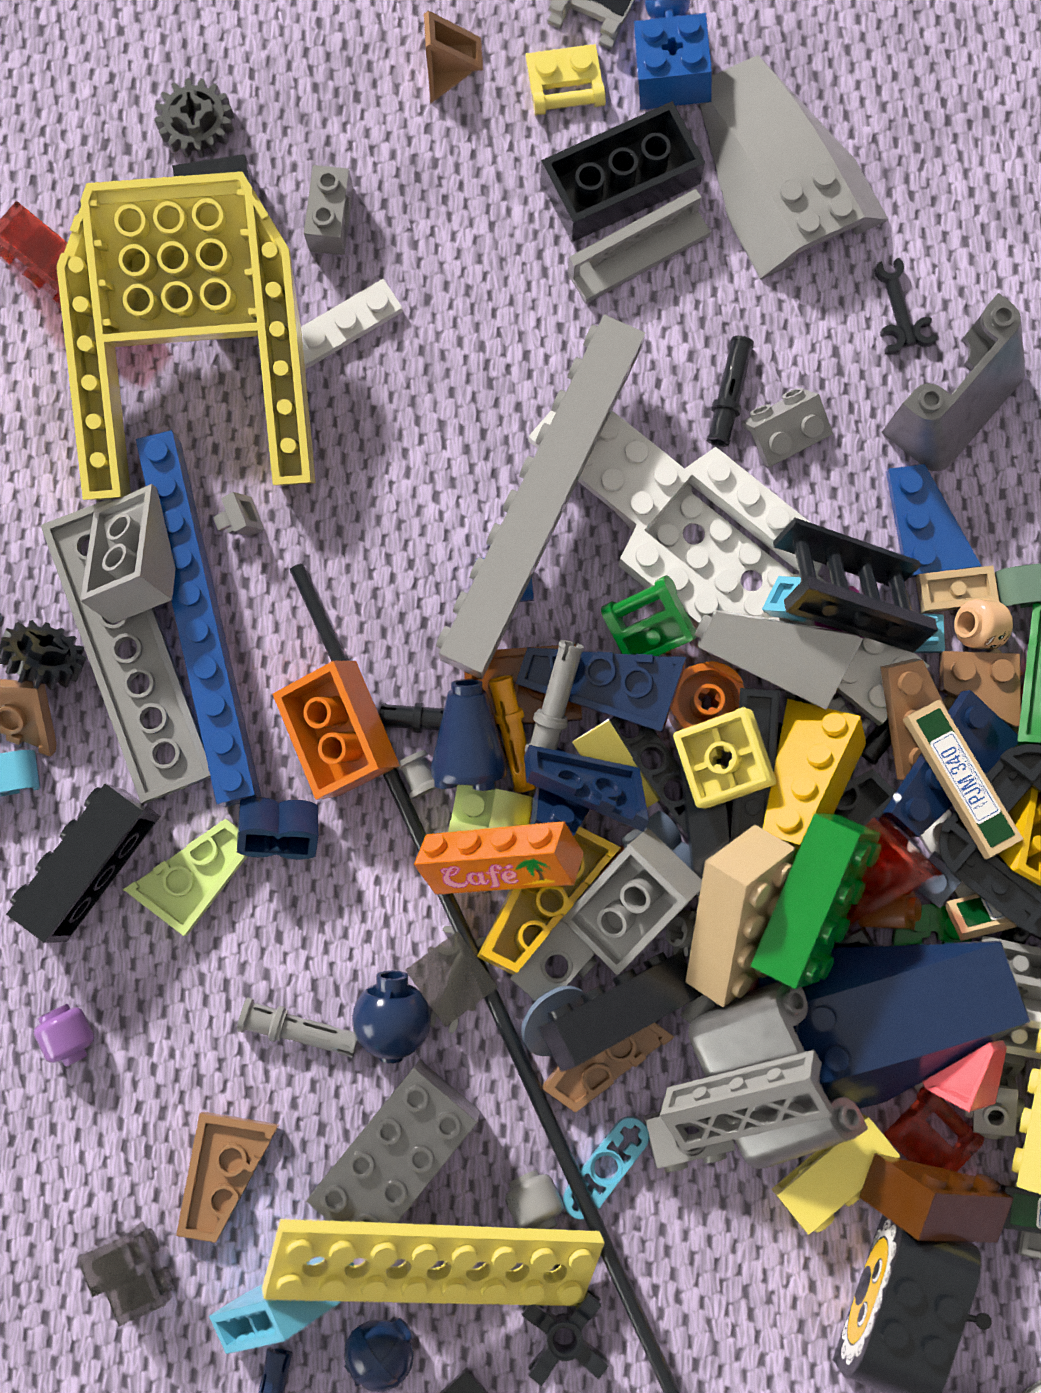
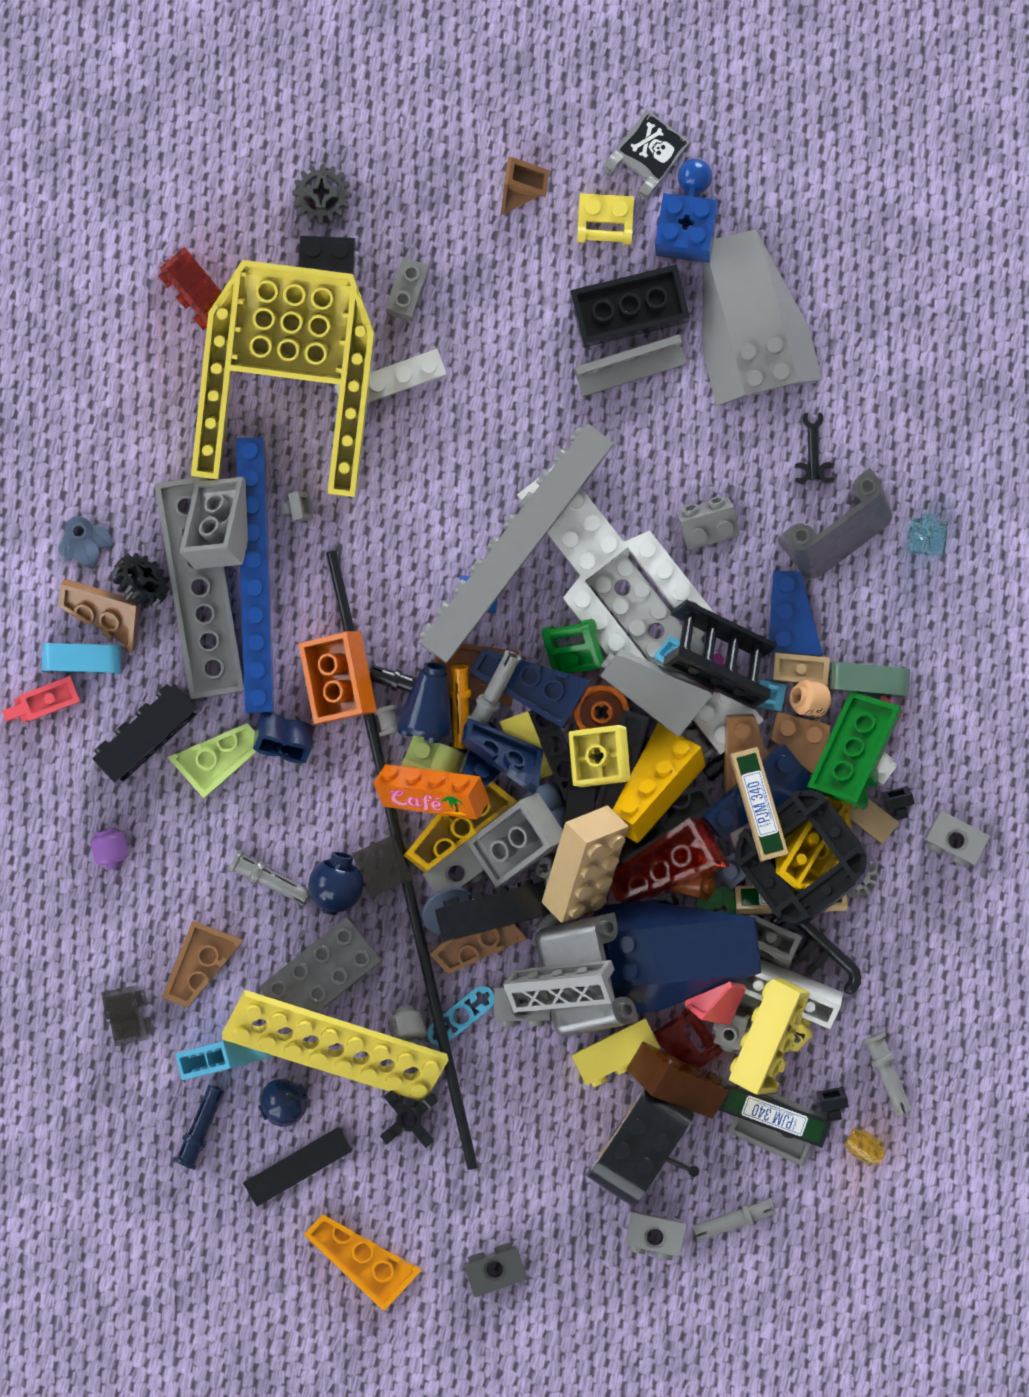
camera: 10 degrees right, 5 degrees up
black pin [707,335,754,447] -> none
green brick [751,813,881,989] -> none

